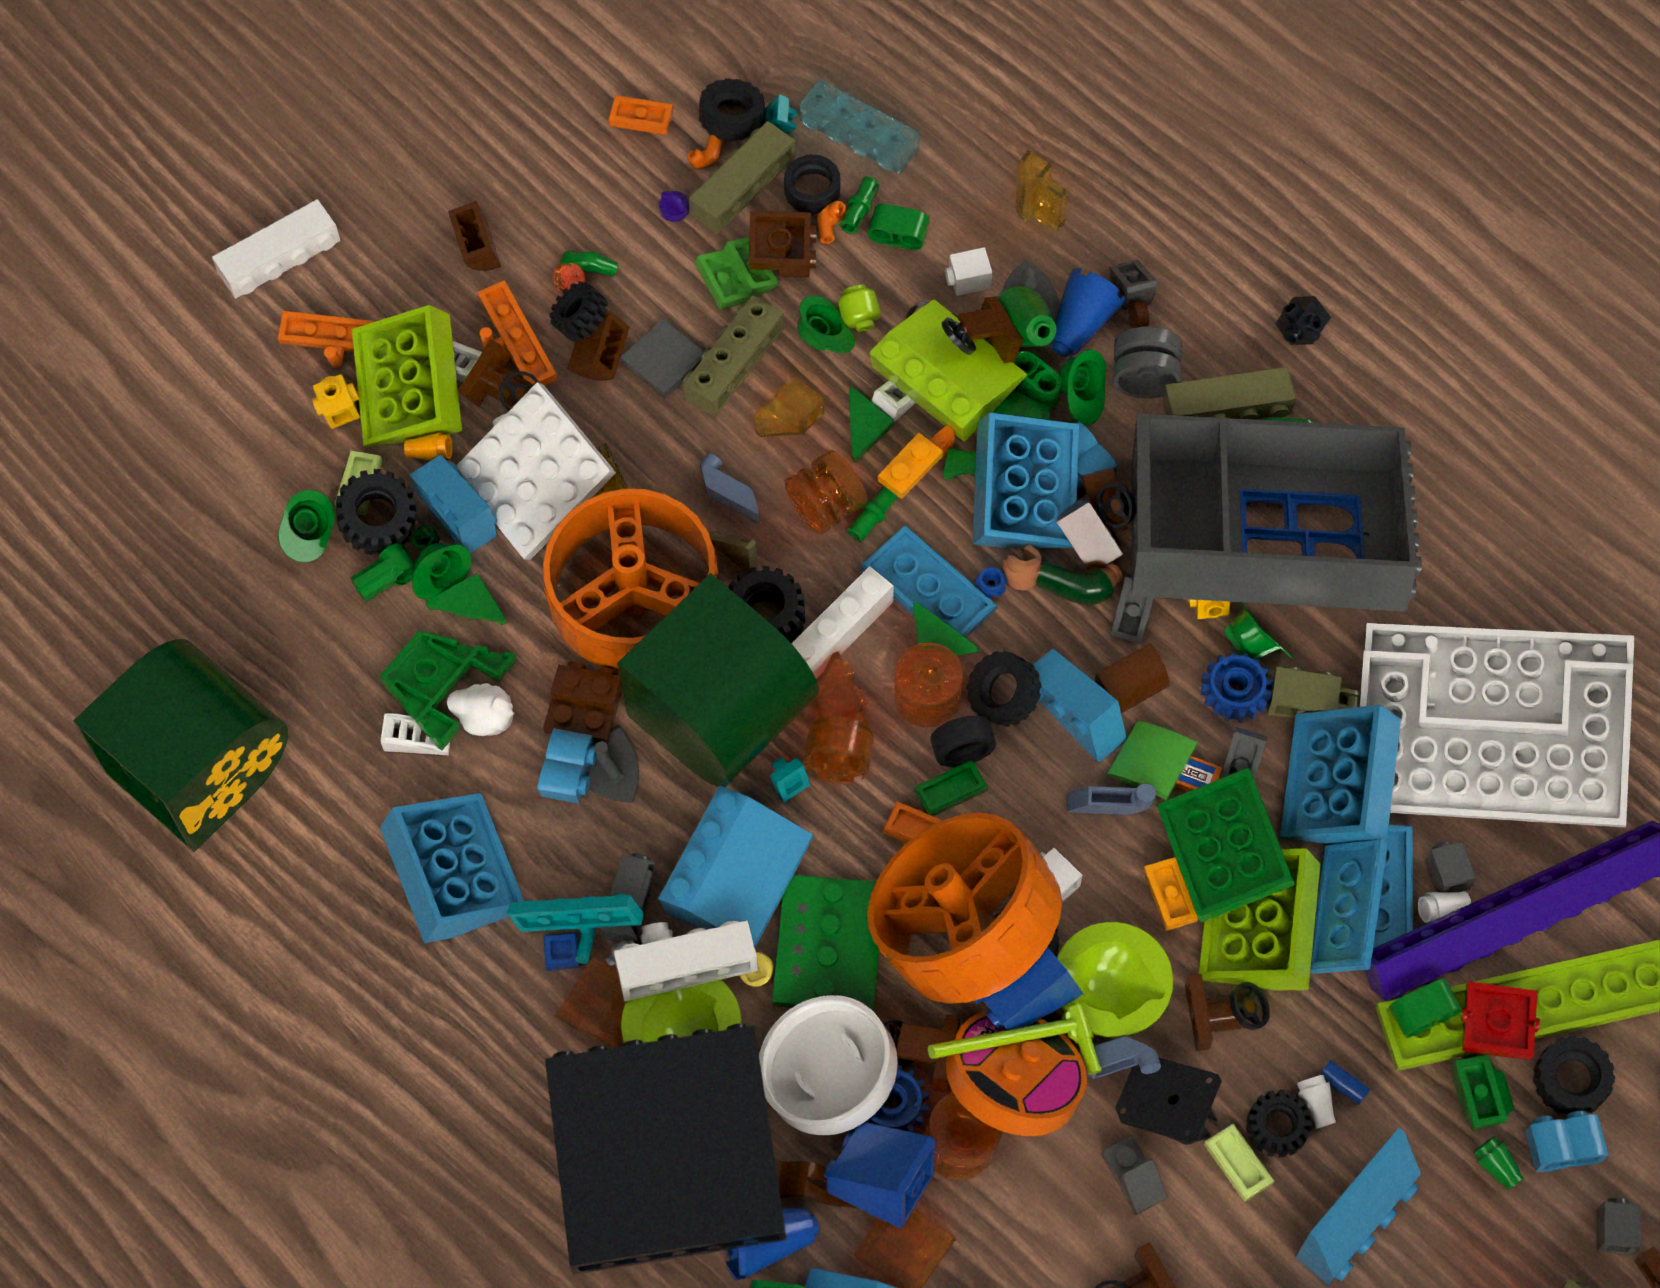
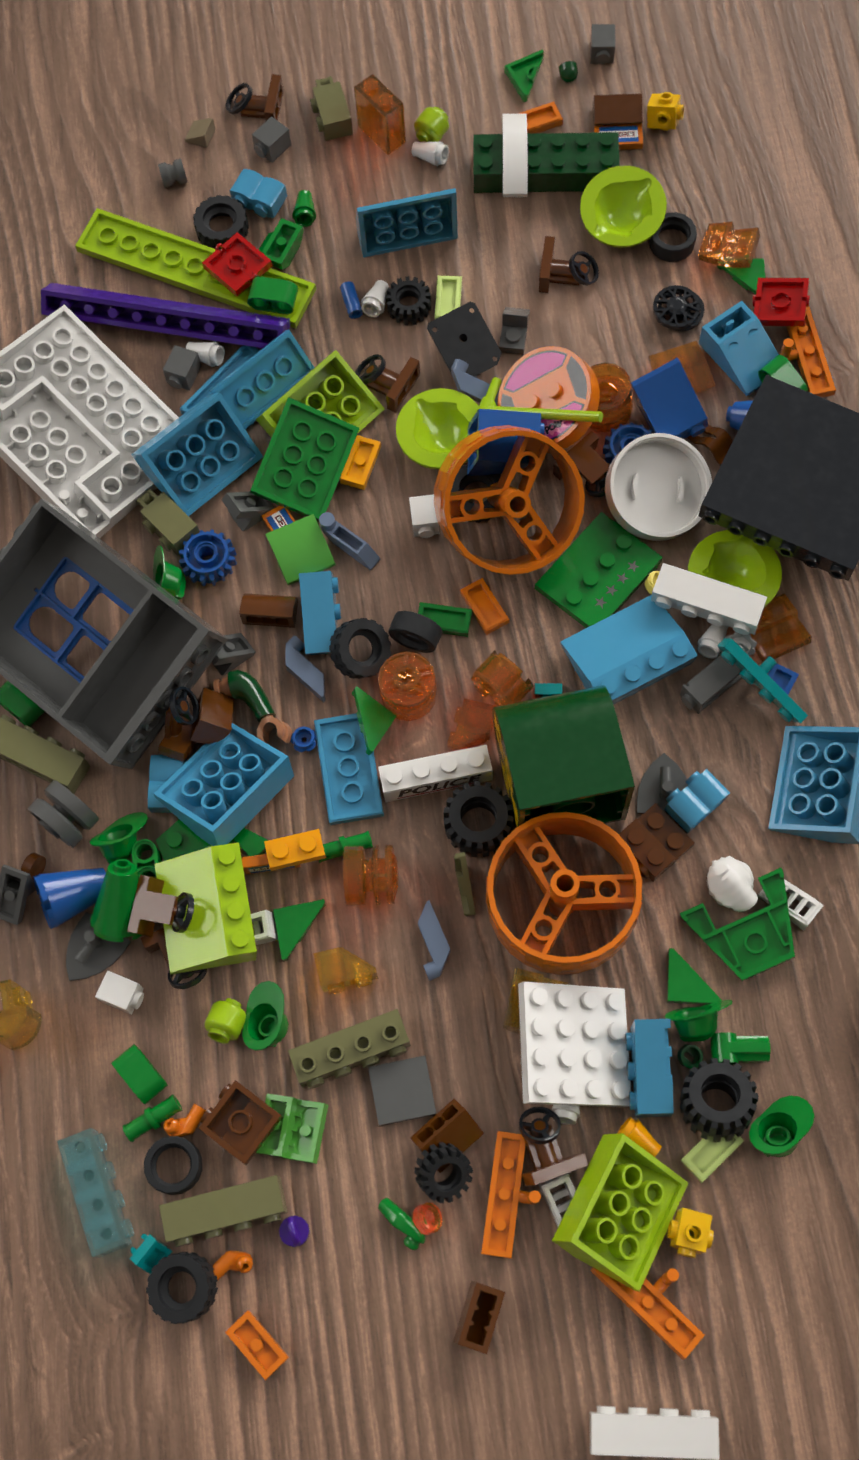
camera: 140 degrees left, 5 degrees up
none -> sand blue piece [285,635,325,703]

